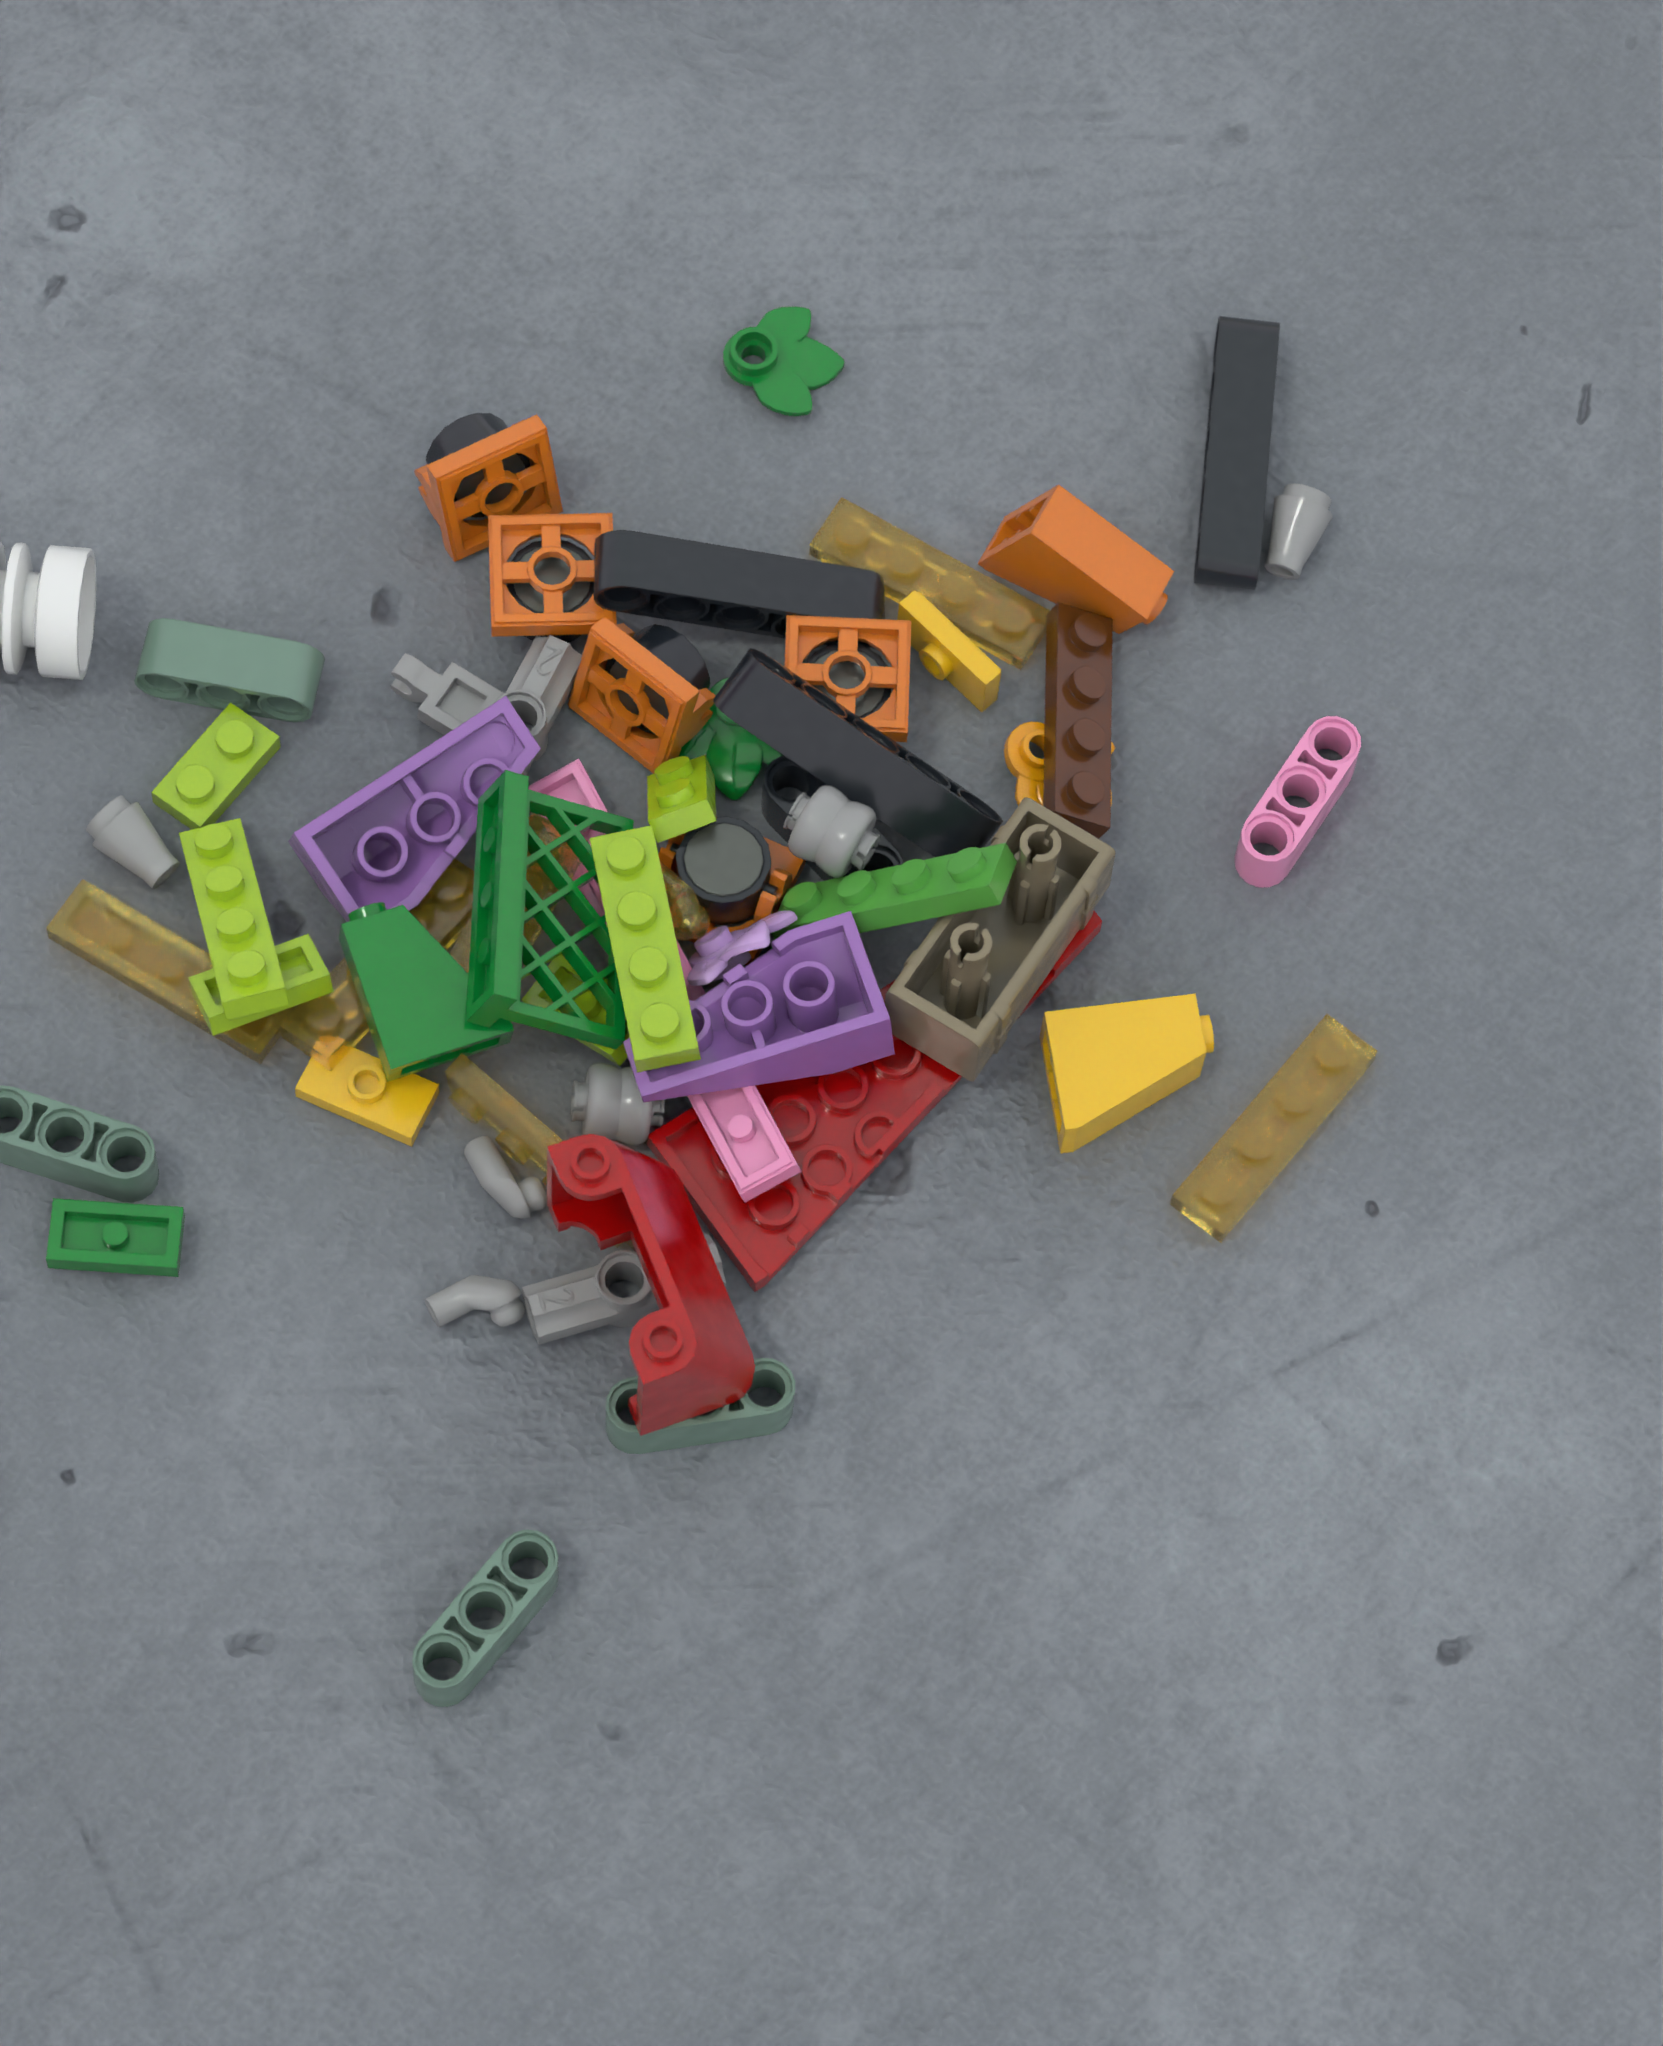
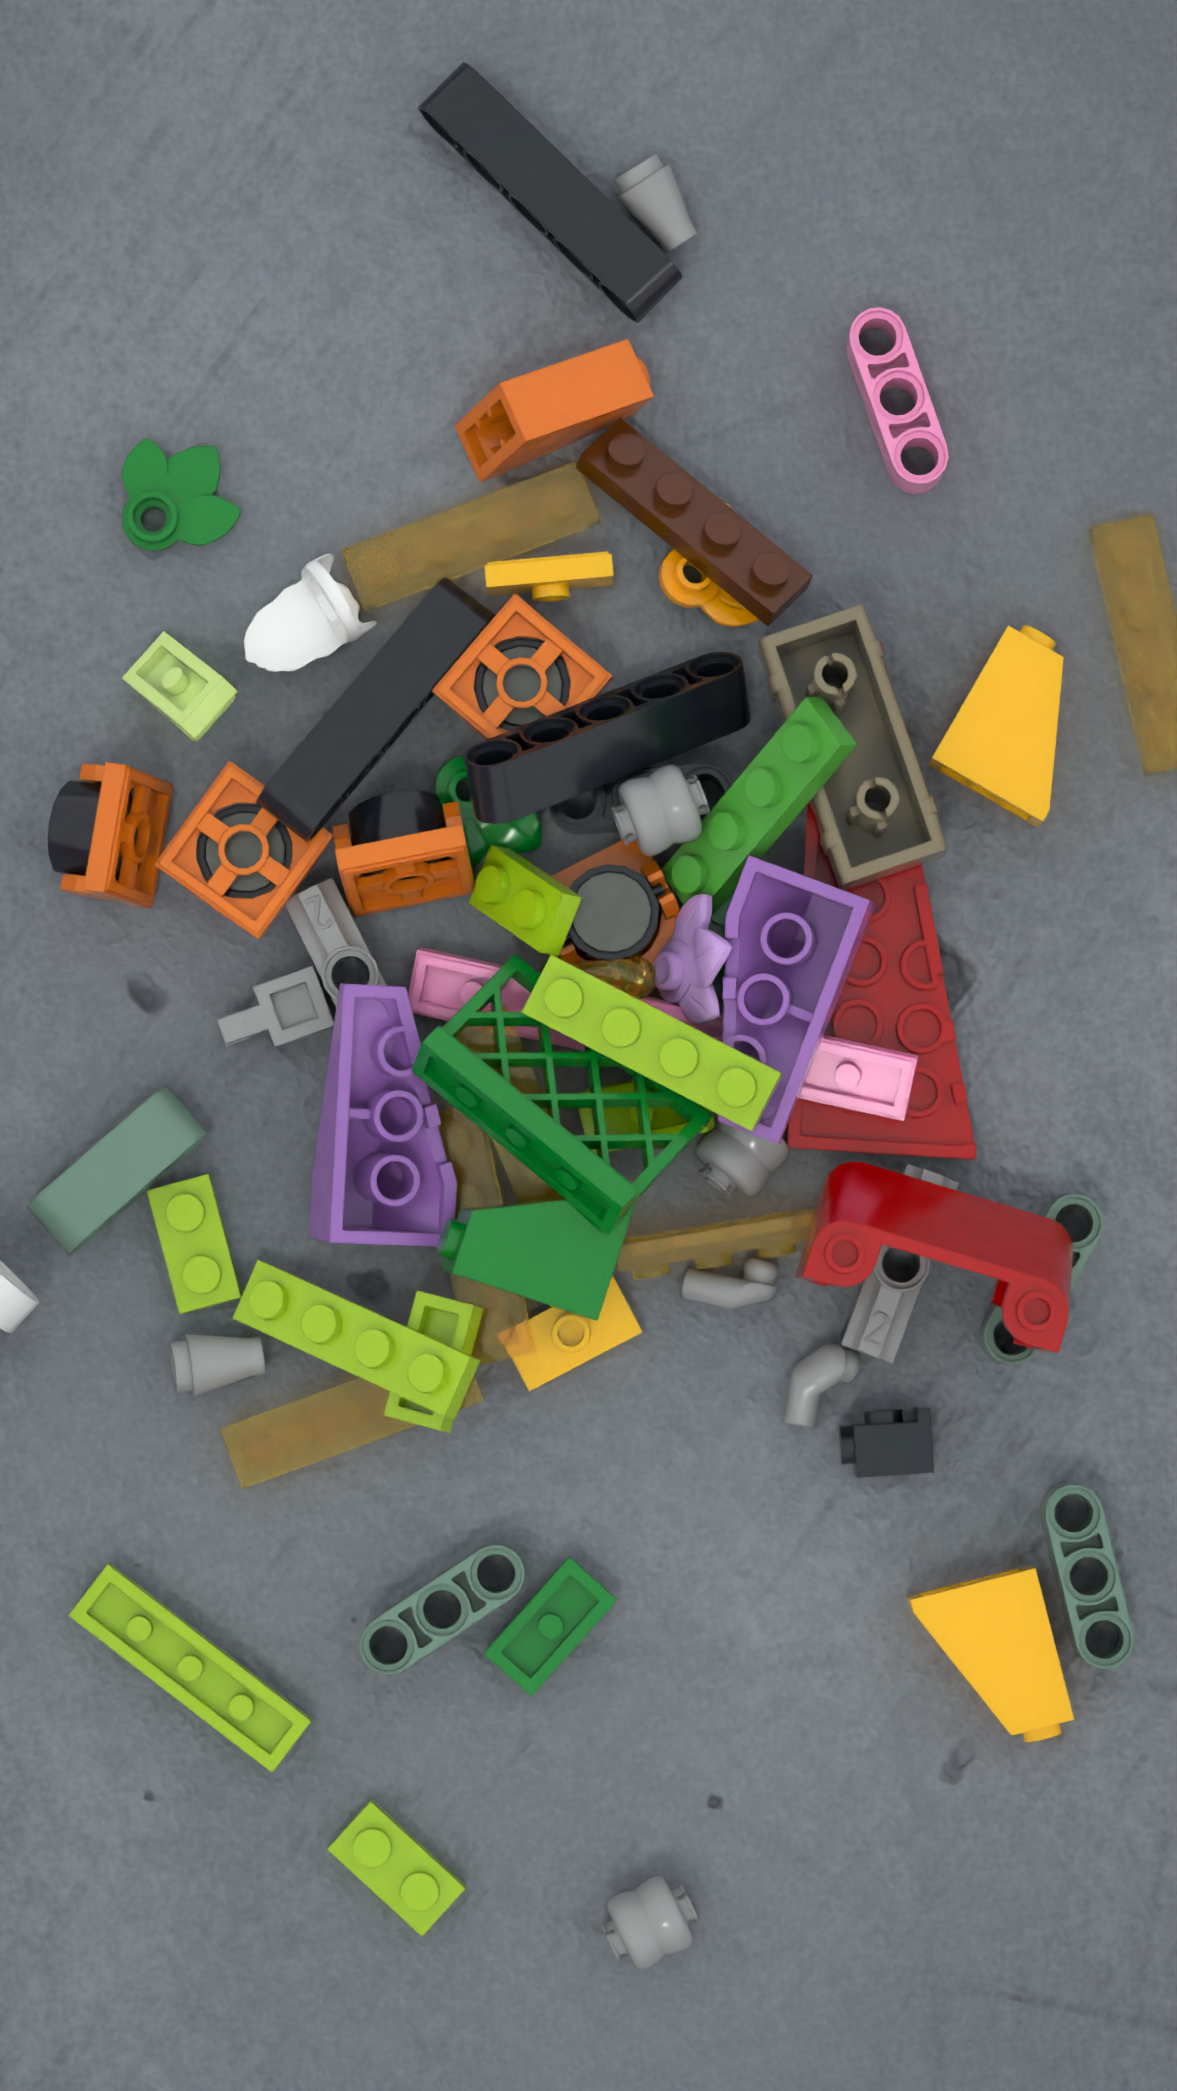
camera: 45 degrees left, 20 degrees up
none -> yellowish green slope [122,631,238,741]
none -> white piece [244,554,377,672]
none -> black brick [839,1407,934,1478]
none -> yellow slope [906,1565,1074,1743]

